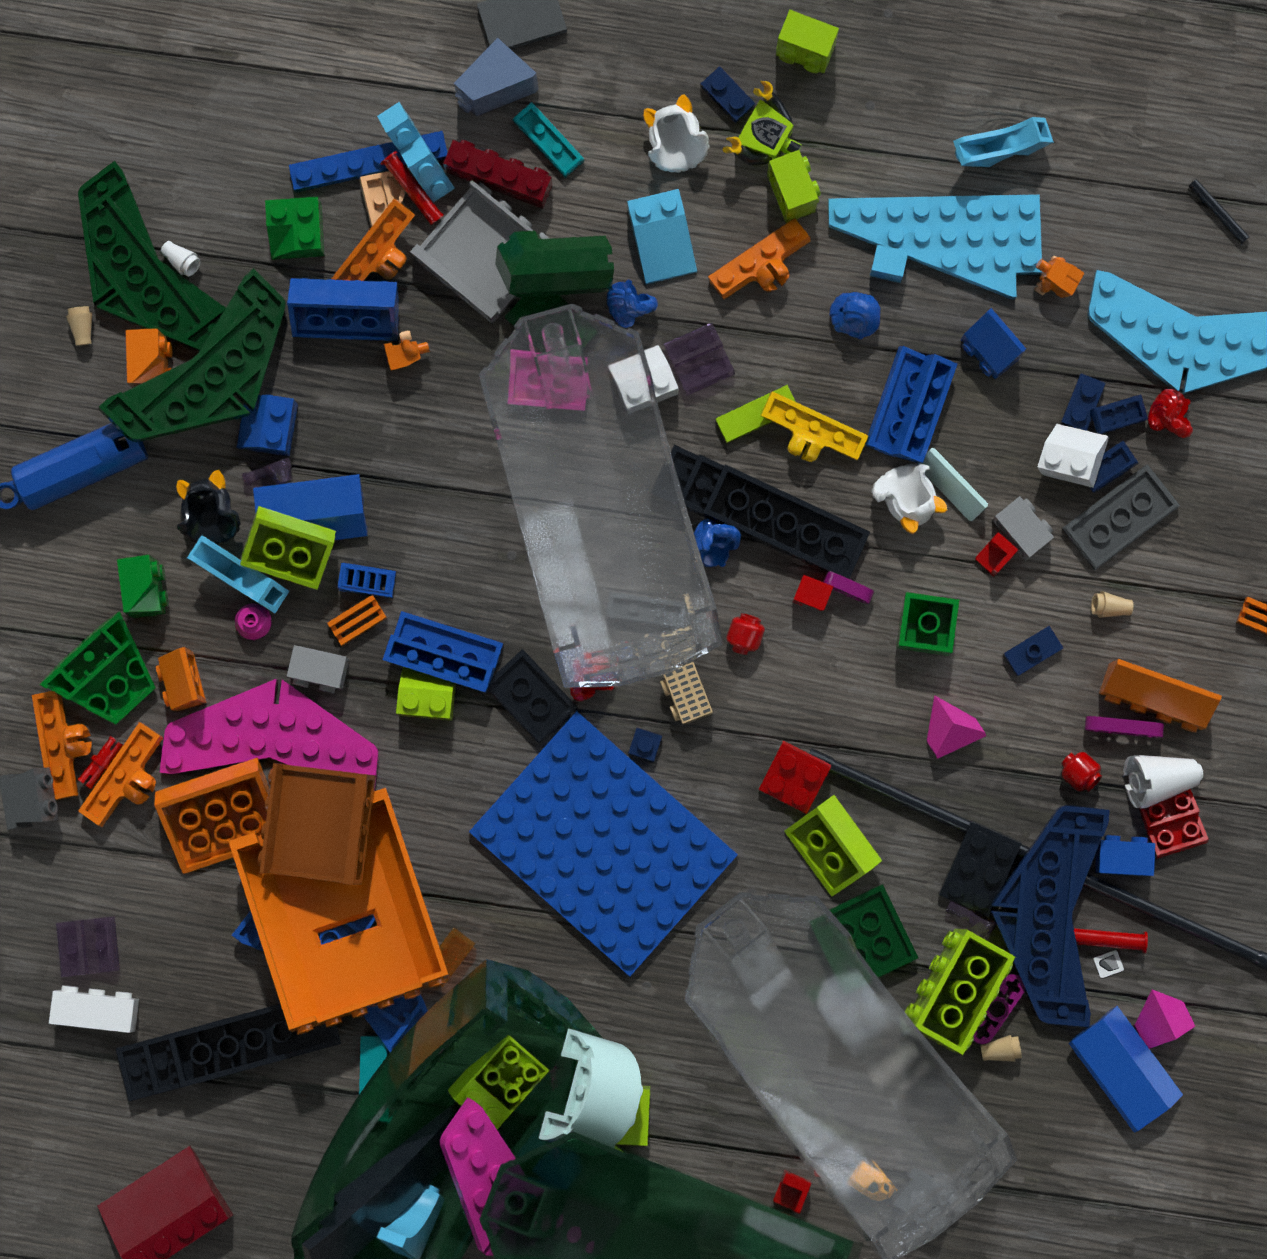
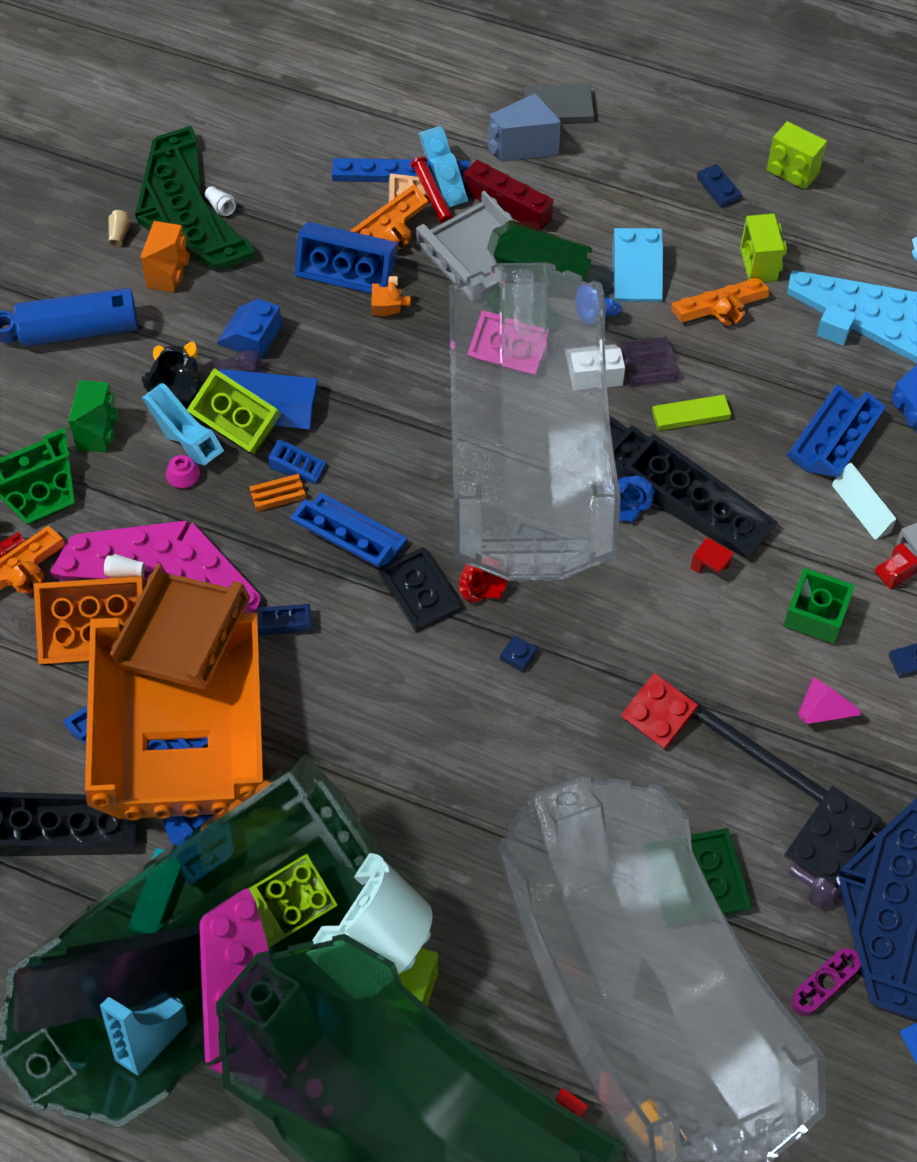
camera: 10 degrees right, 25 degrees down
dark green wing [98,268,286,442] -> none
orange slope [156,647,207,712] -> none
green slope [265,197,325,260] -> none
light grey brick [287,645,349,693] -> none
lime slope [396,667,456,721] -> none
blue plate [469,711,738,976] -> none
teal tile [512,102,585,178] -> none
white hair [643,94,709,173] -> none
tan brick [660,662,713,726] -> none
torso [723,81,802,165] -> none
red head [726,613,765,655] -> none
yellow plate [760,391,868,462] -> none
lime slope [784,795,882,897] -> none
magenta beam [824,571,874,604] -> none
blue hair [829,292,881,340] -> none
white hair [872,463,947,534] -> none
lime brick [903,928,1015,1055] -> none
tan cone [981,1035,1022,1062] -> none
none -> white cone [104,554,145,578]
none -> dark blue plate [257,604,312,636]

